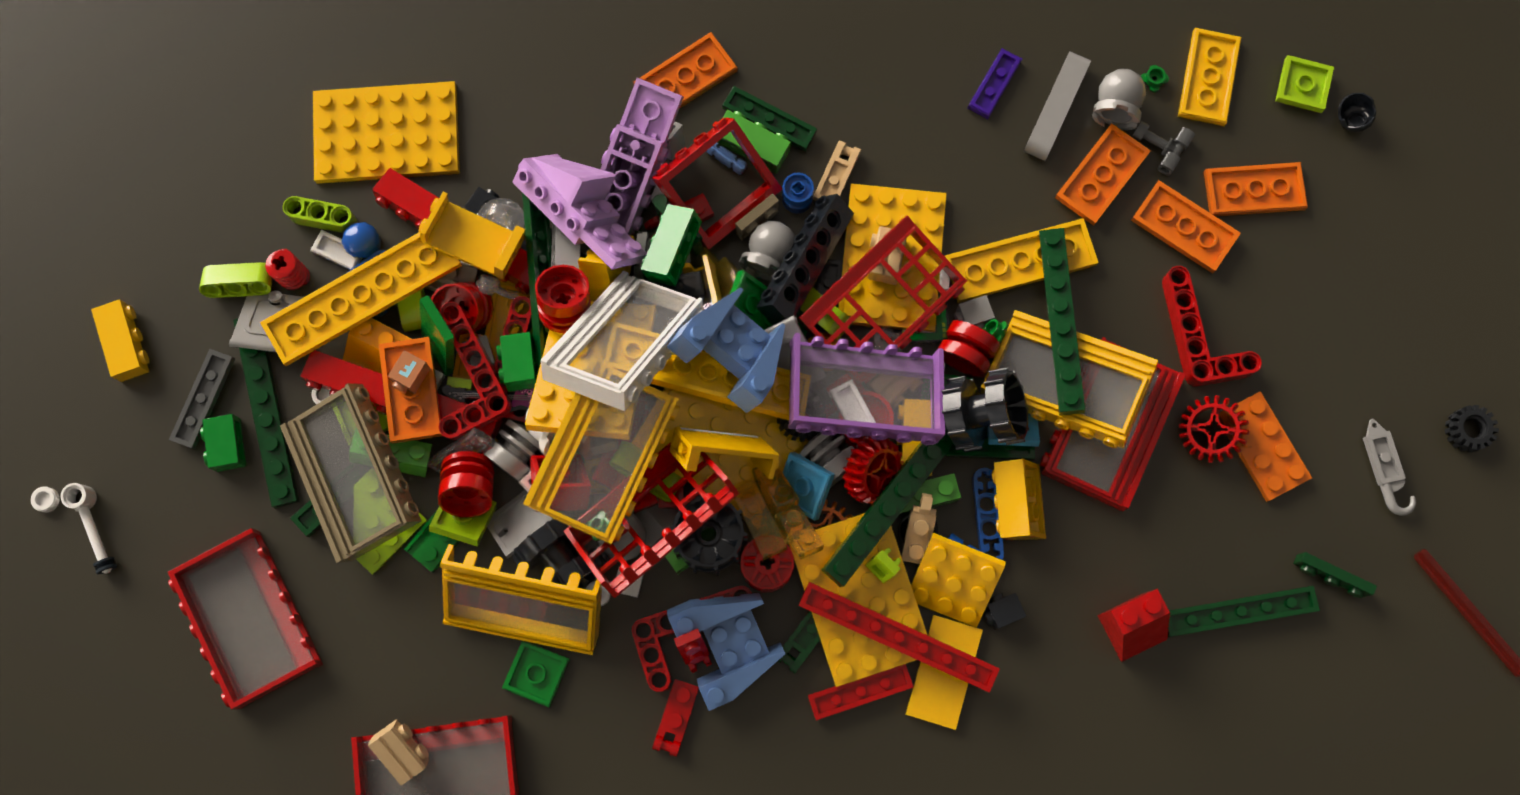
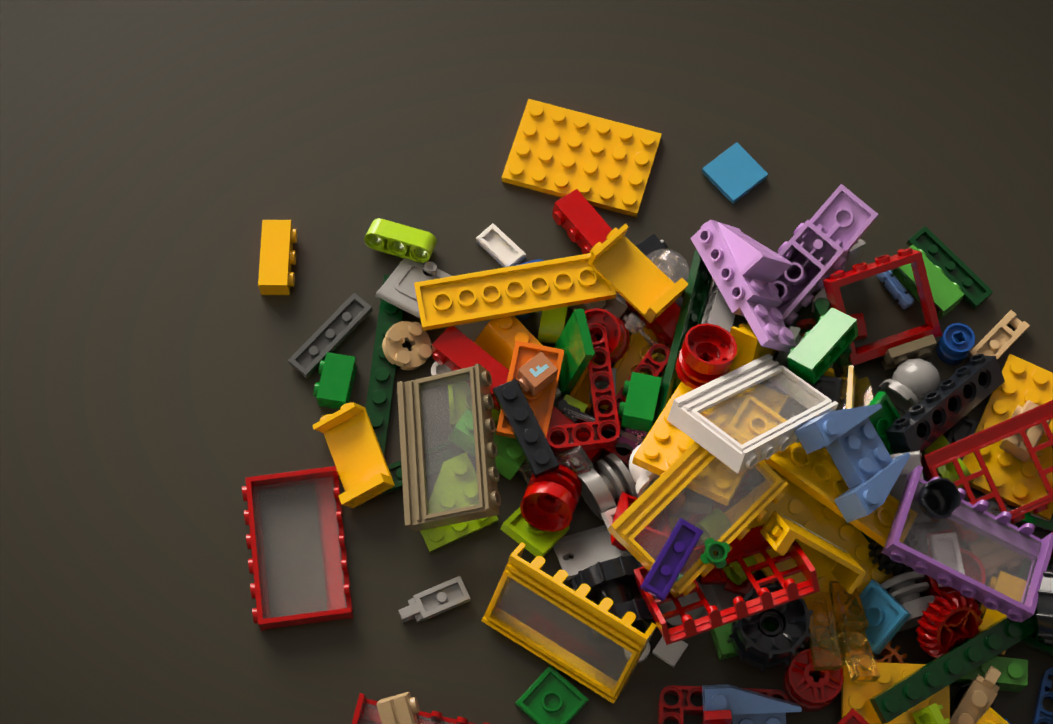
camera: 20 degrees right, 10 degrees down
white tile [31,487,60,513] -> none
white piece [61,483,117,575] -> none
red piece [265,249,310,290] -> none
lime beam [283,196,358,233] -> none
blue hair [342,222,381,258] -> none
green plate [404,510,460,573] -> none
orange tile [633,32,738,109] -> none
none -> yellow panel [312,402,395,508]
none -> tan plate [382,321,432,370]
none -> light grey hinge [398,576,471,623]
none -> black plate [493,379,559,478]
none -> dark purple tile [640,518,704,602]
none -> green plate [700,538,730,569]
none -> dark azure tile [702,142,768,204]
none -> black hair [918,478,961,520]

